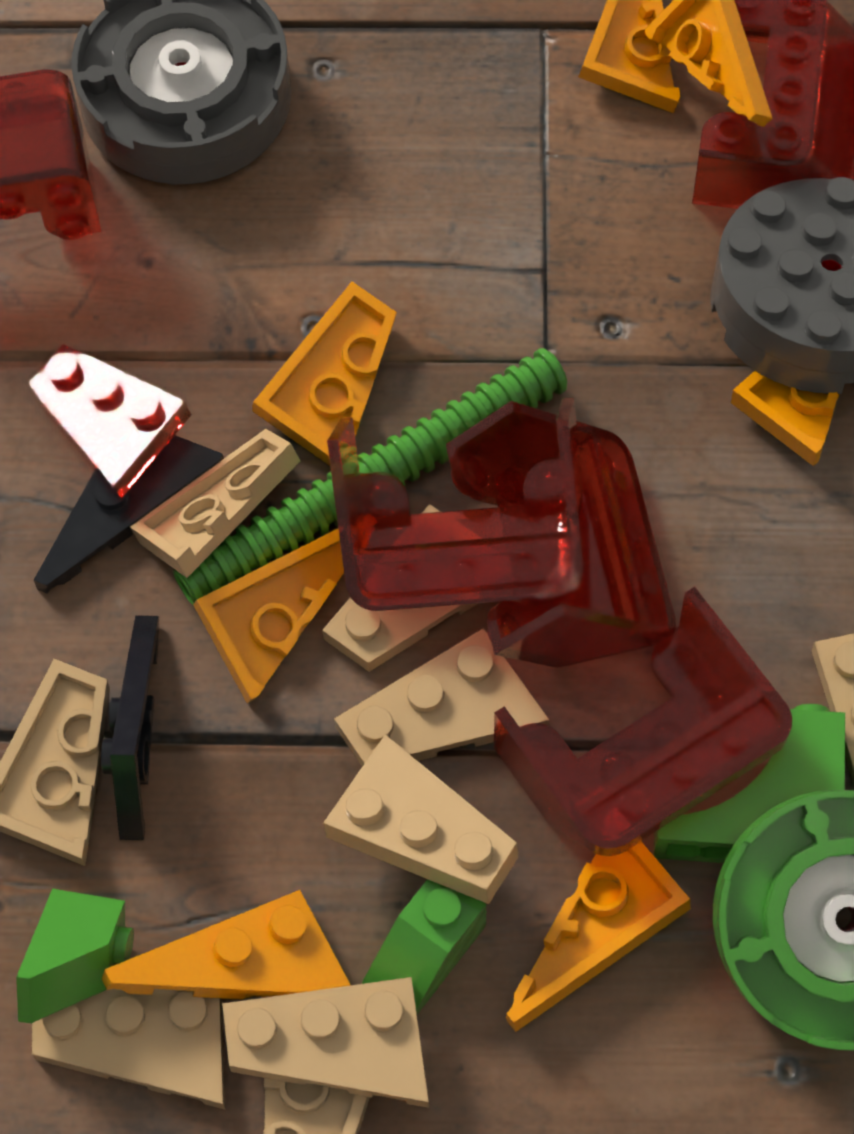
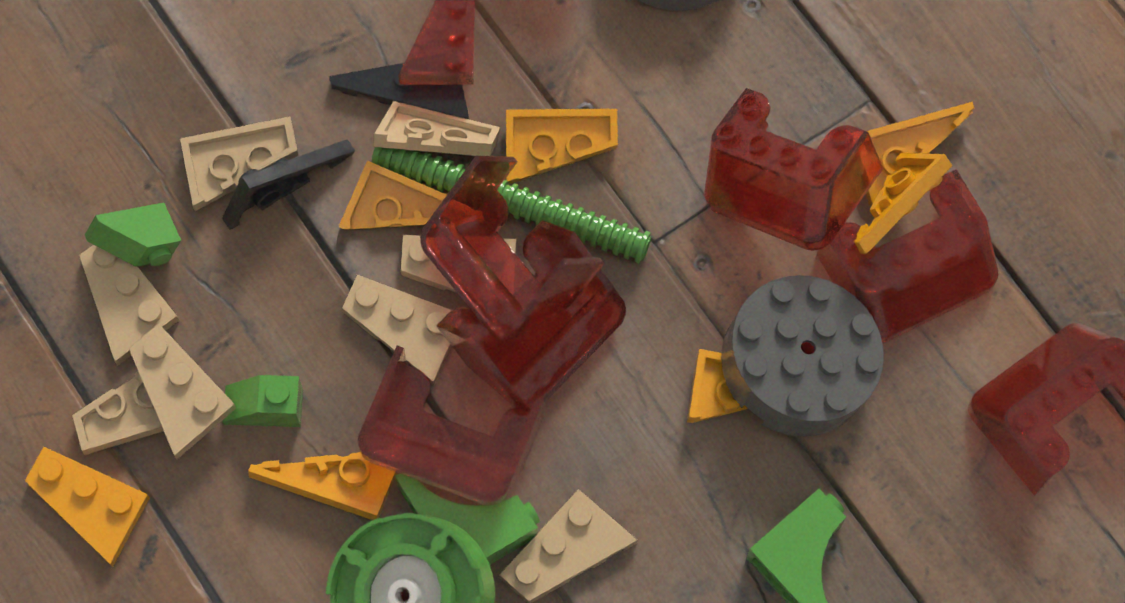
camera: 50 degrees right, 5 degrees up
light orange wing [102,890,351,1000] -> none
tan wing [323,735,518,904] -> none
none -> clear red windscreen [704,88,883,251]

